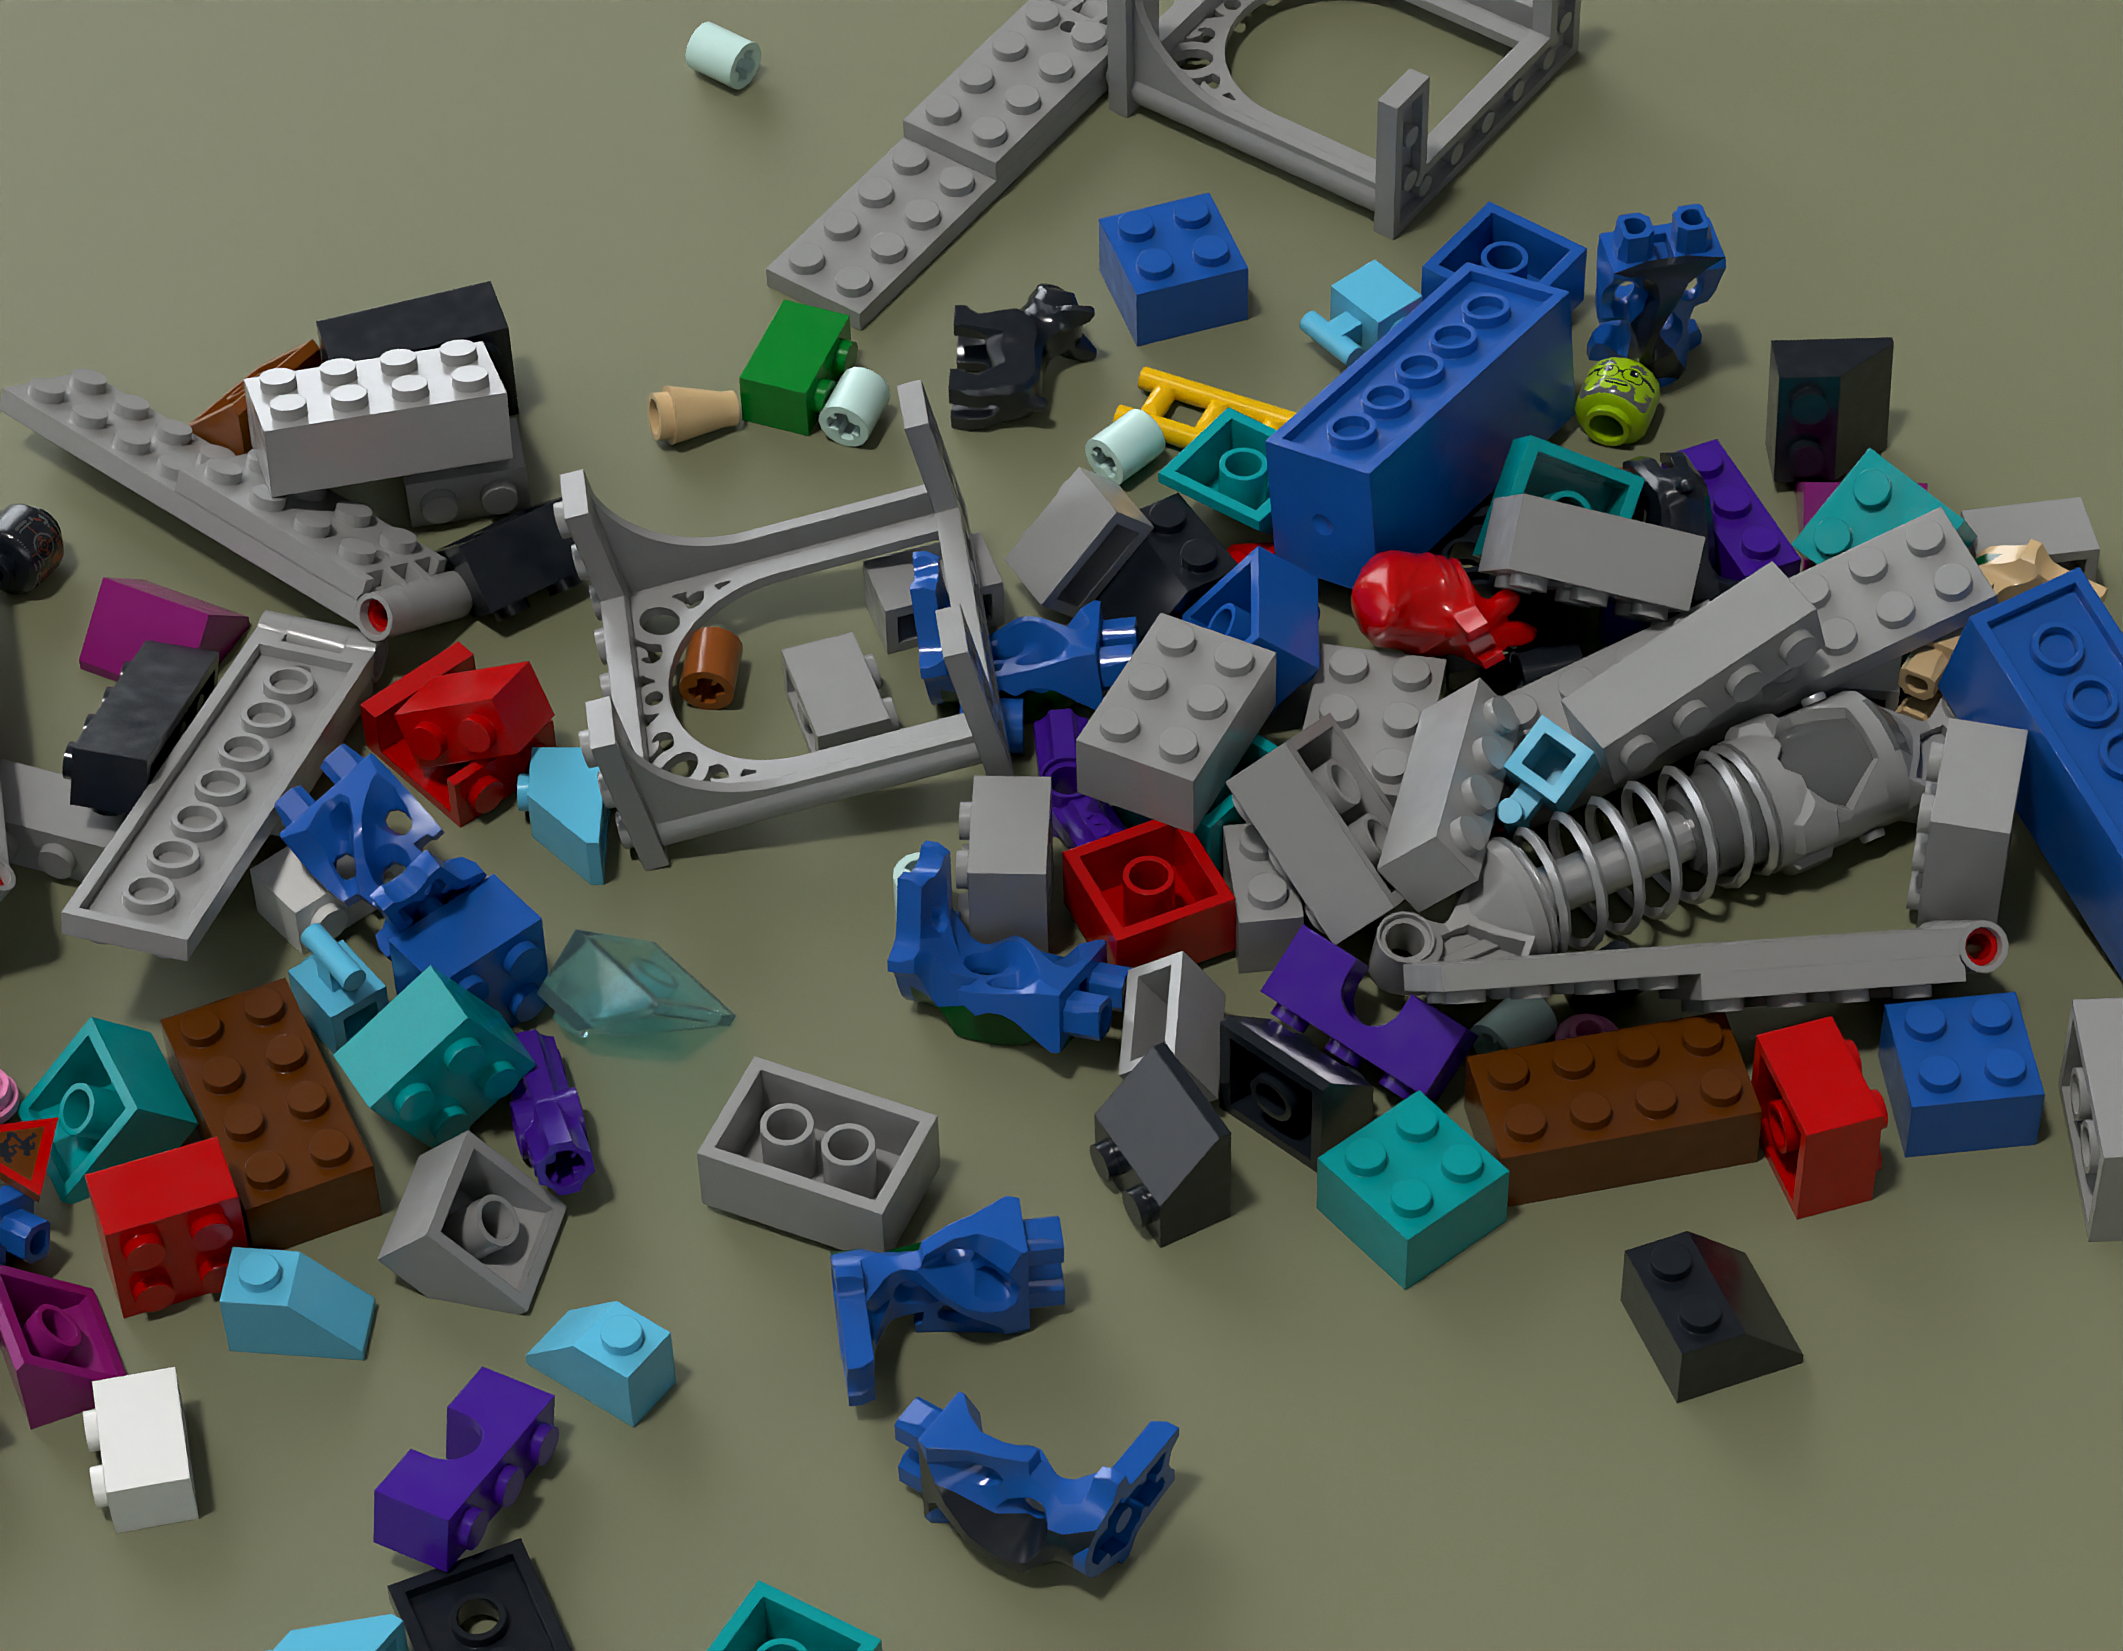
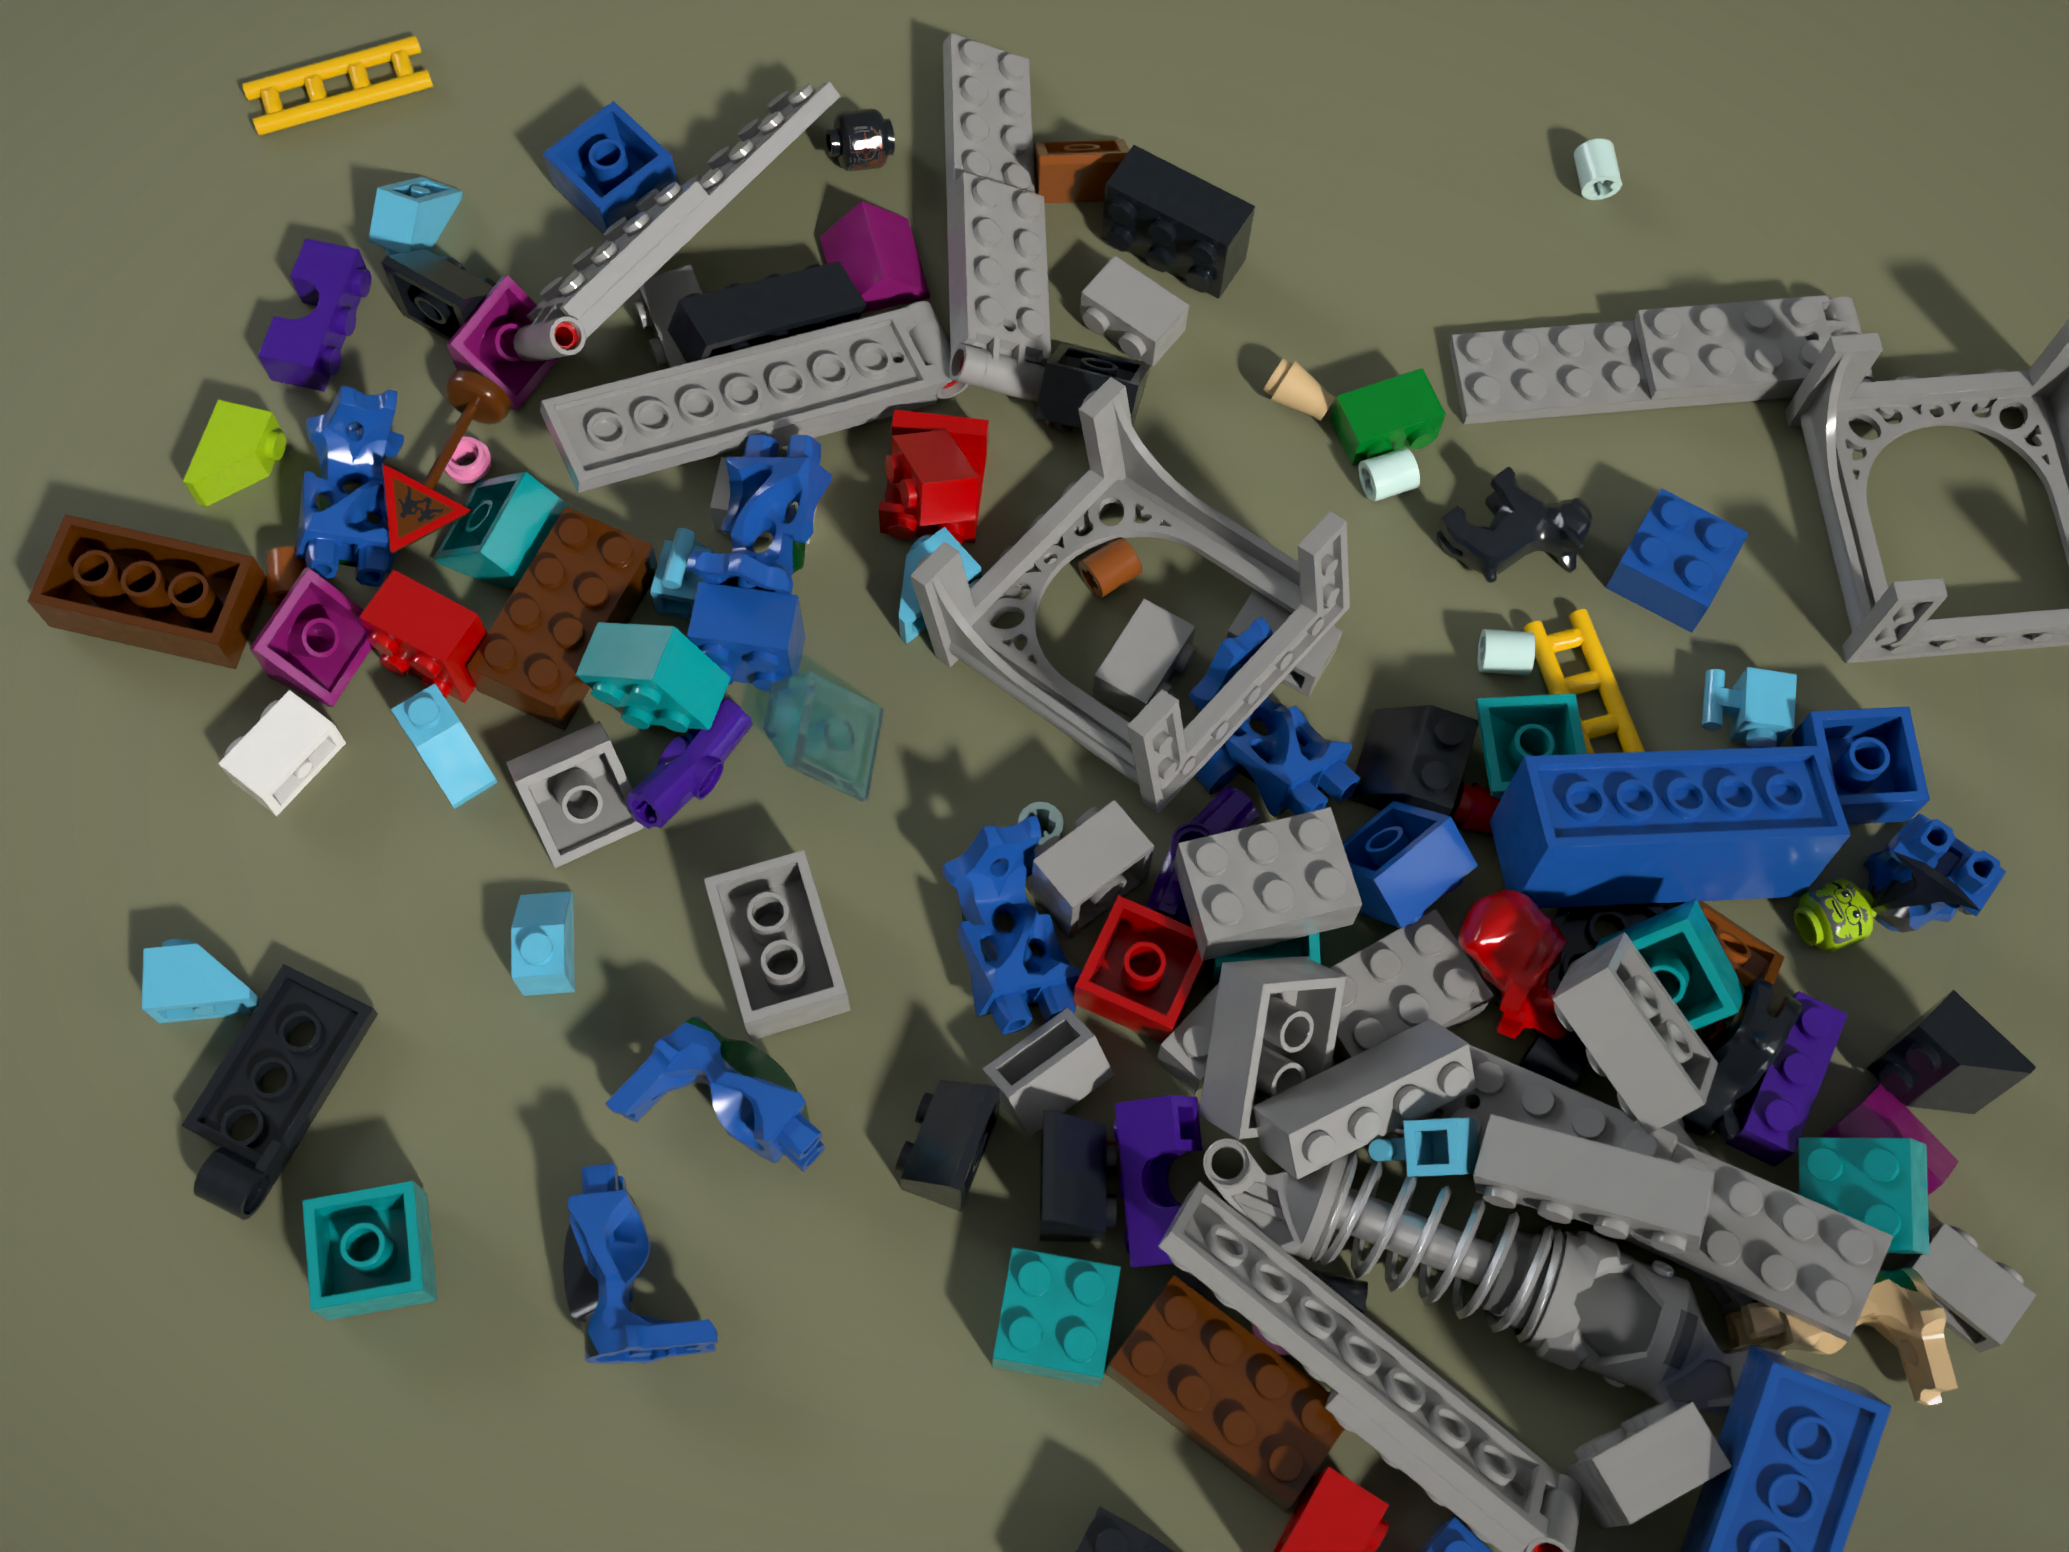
camera: 45 degrees right, 20 degrees up
light grey brick [244,340,513,497] -> none
dark purple arch [373,1366,559,1572] -> none
light grey brick [1004,467,1154,618] -> none

